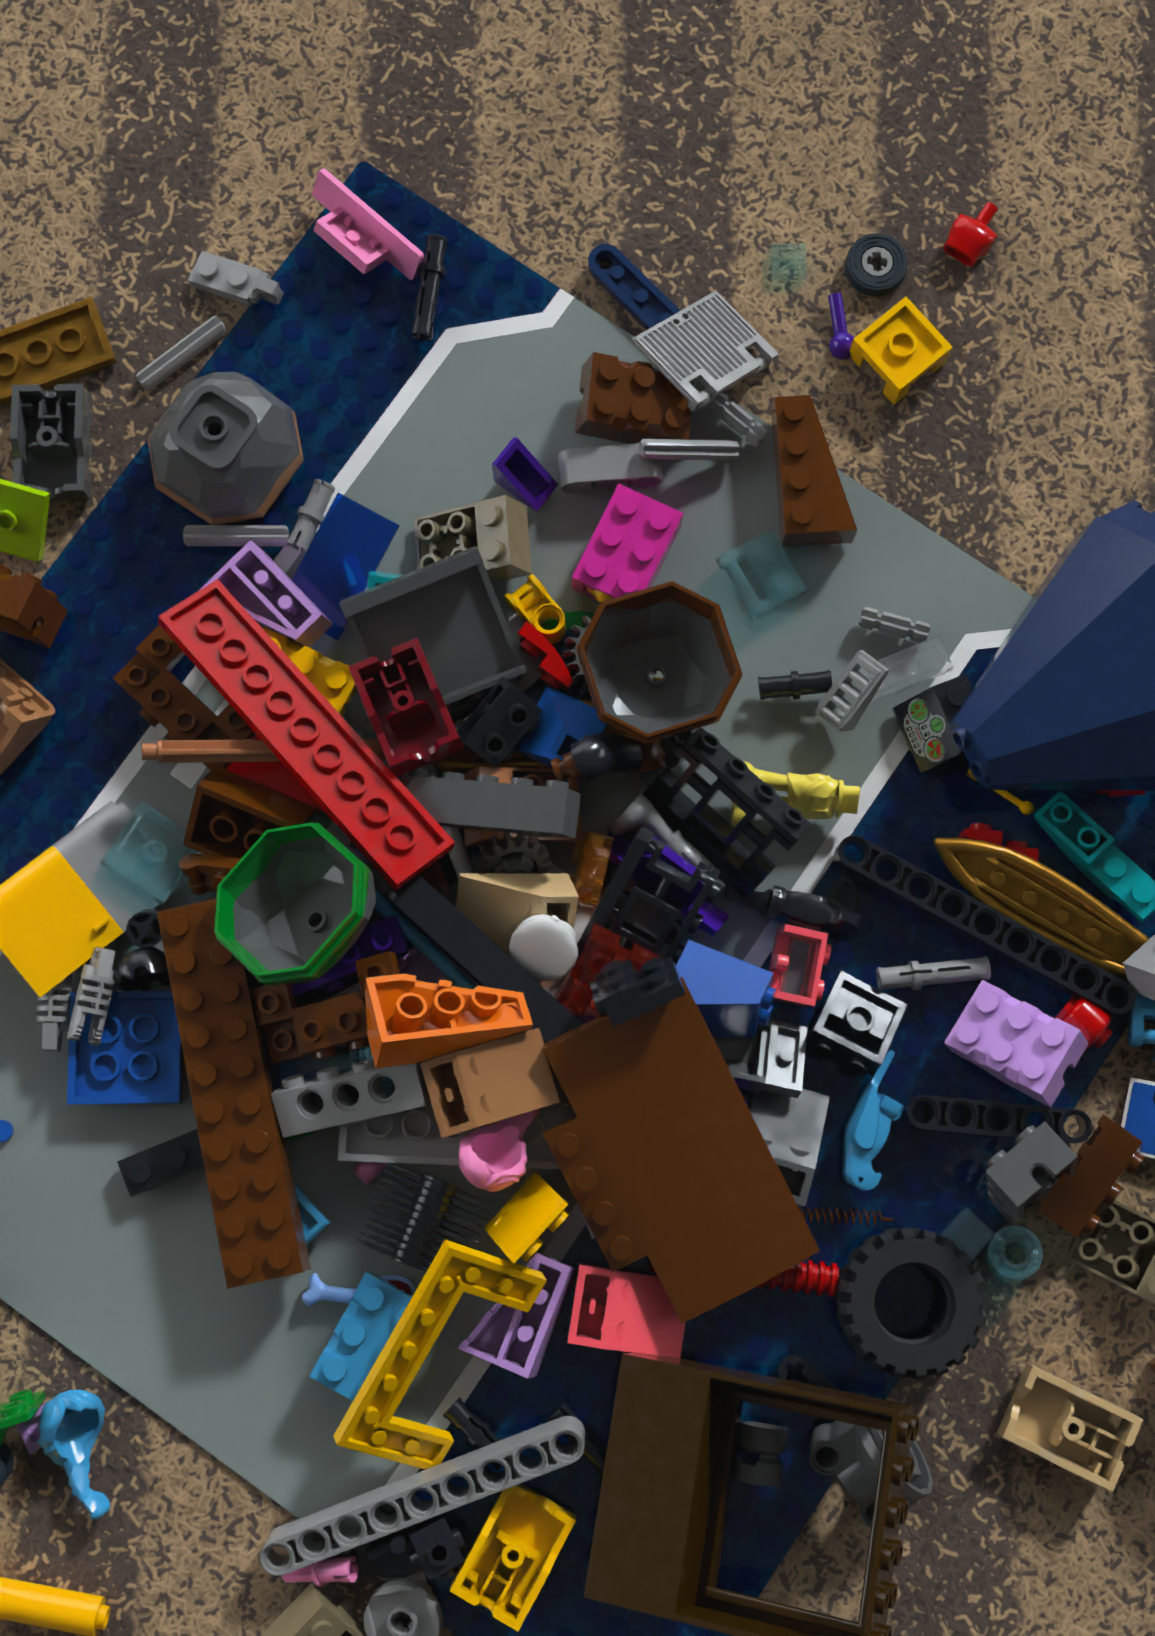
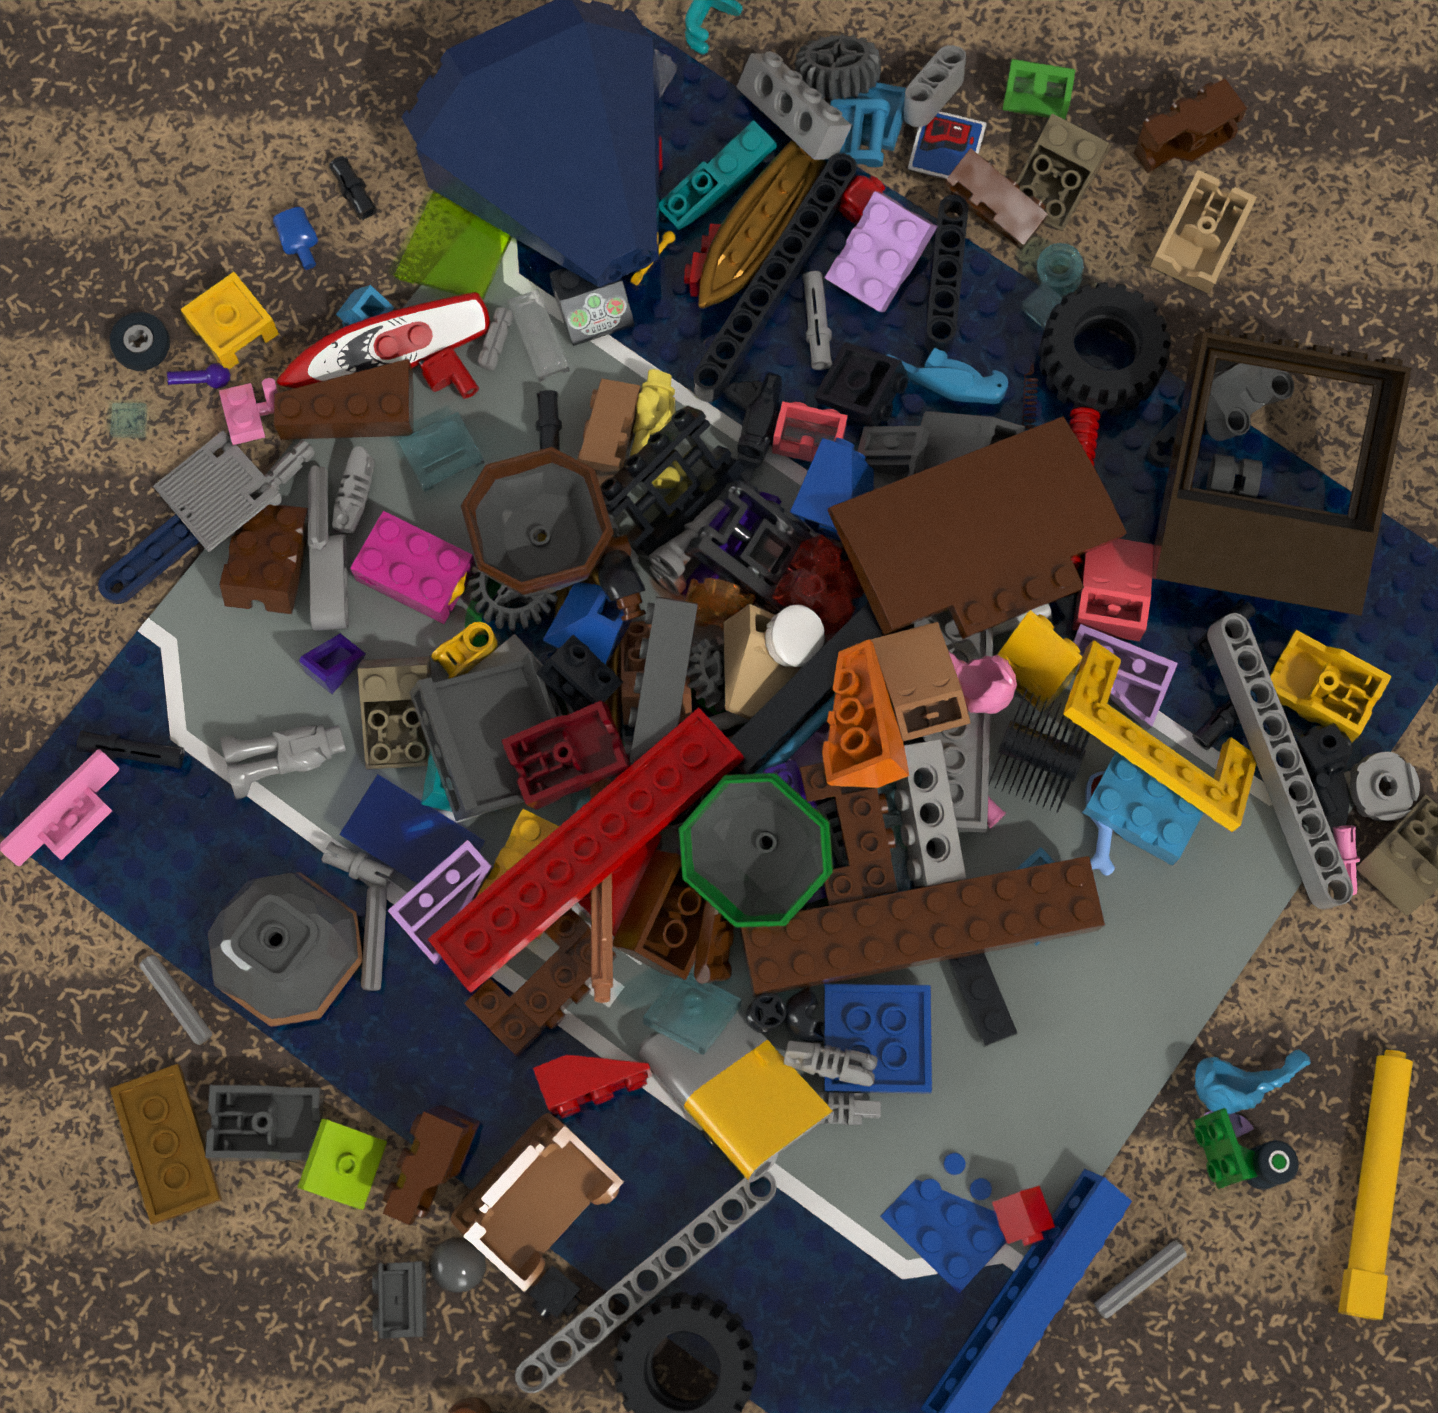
camera: 90 degrees left, 5 degrees down
light grey hinge [188,251,284,306] -> none
red slope [516,621,573,692] -> none
black plate [589,956,686,1027] -> none
light grey slope [815,650,890,732] -> none
red piece [943,202,998,267] -> none
dark grey piece [985,1121,1078,1222] -> none
none -> bright pink plate [219,378,278,445]
none -> light grey piece [220,724,346,800]
none -> blue piece [273,207,318,270]
none -> piece [276,292,490,389]
none -> black pin [329,156,377,220]
none -> light grey hinge [332,446,375,534]
none -> dark azure brick [336,285,394,327]
none -> clear neon green piece [394,190,512,301]
none -> red piece [419,348,479,399]
none -> red slope [533,1055,652,1119]
none -> medium nougat wedge [577,378,641,486]

